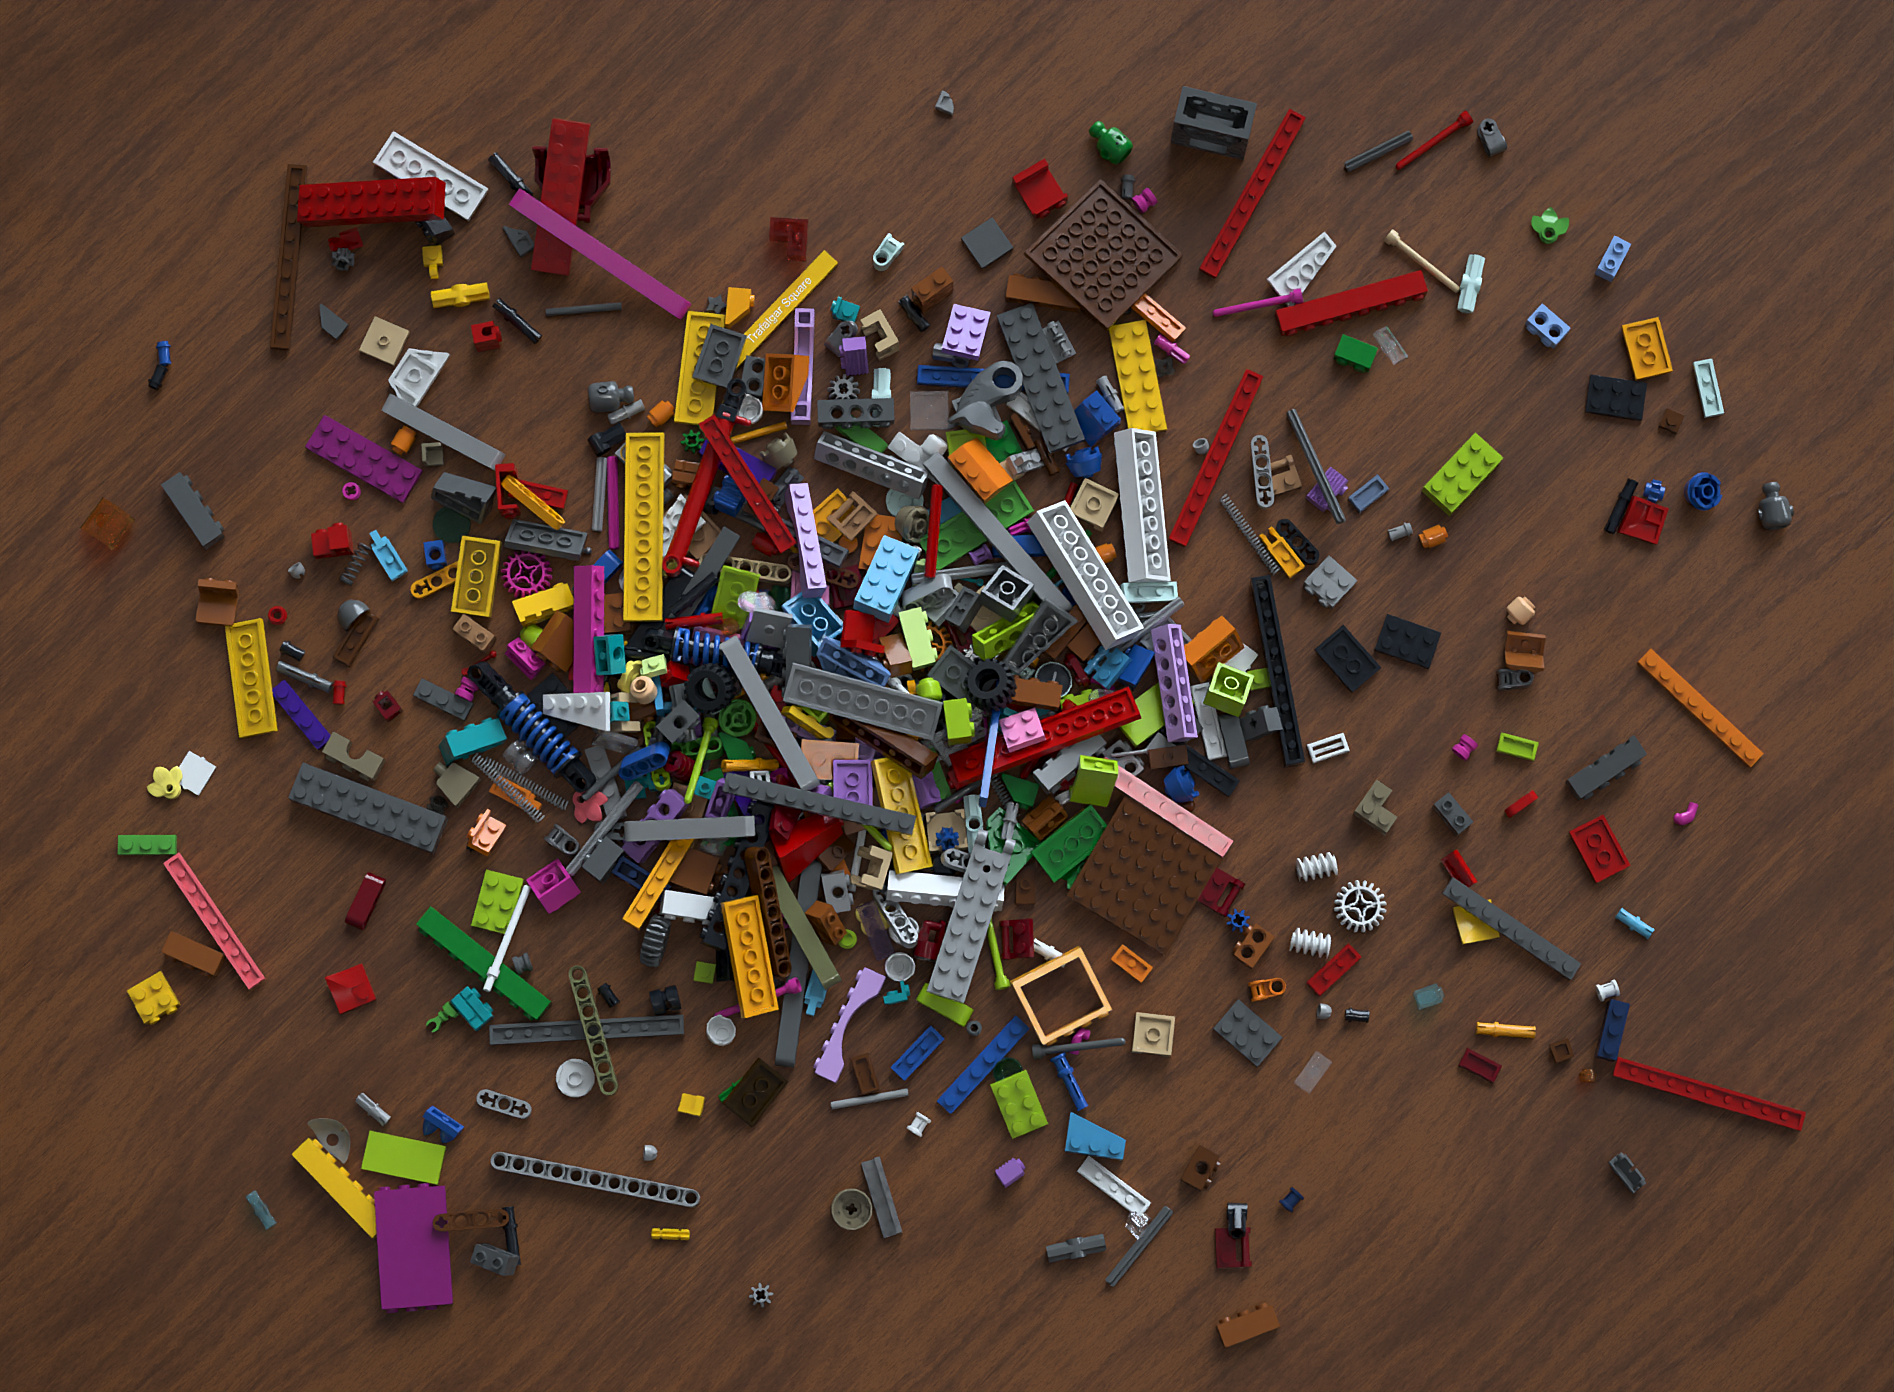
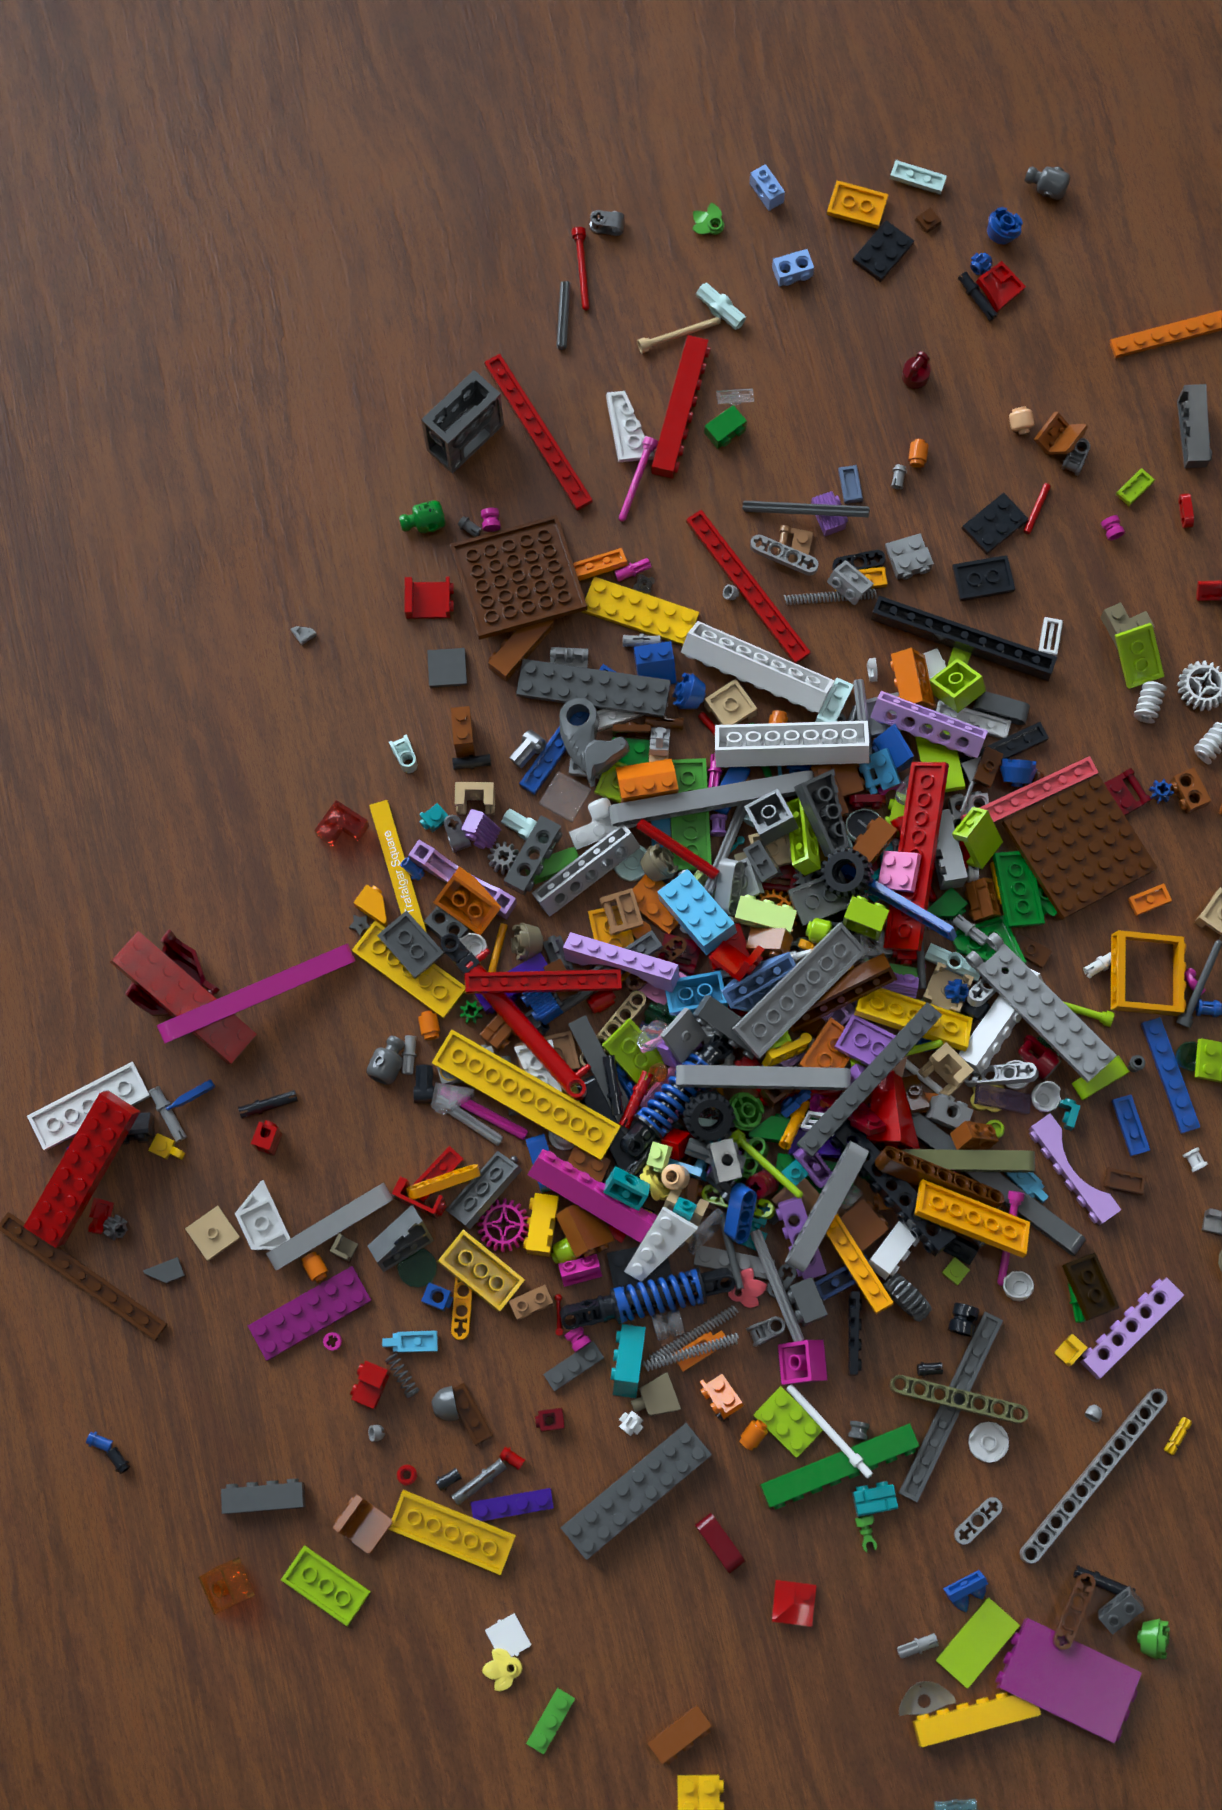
camera: 60 degrees left, 5 degrees down
coral plate [163,853,266,990] -> none
dark tan arch [322,732,386,781] -> none
clear smoke plate [426,796,448,815] -> none
yellow piece [431,283,490,308] -> none
black pin [488,152,534,196] -> none
dark grey tile [502,226,534,257] -> none
dark grey bar [546,302,622,316] -> none
light grey bar [831,1089,909,1110] -> none
plate [941,304,991,361] -> none
dark red plate [999,918,1034,960] -> none
dark grey brick [1239,705,1283,741] -> none
lime brick [1422,432,1503,517] -> none
dark grey brick [1432,792,1473,837] -> none
none -> light grey pin [149,1086,187,1143]
none -> blue piece [166,1080,215,1111]
none -> lime tile [281,1545,371,1627]
none -> blue pin [400,857,424,881]
none -> clear slope [431,1083,475,1114]
none -> white gear [619,1411,643,1436]
none -> orange brick [739,1419,768,1451]
none -> blue plate [781,1090,811,1118]
none -> light grey bracket [827,560,874,605]
none -> black wing [848,1291,862,1376]
none -> white tile [867,658,878,682]
none -> dark red piece [902,351,931,389]
none -> red bar [1023,483,1051,534]
none -> lavender brick [1080,1278,1184,1379]
none -> lime plate [1115,623,1164,689]
none -> bright green cone [1137,1618,1170,1661]

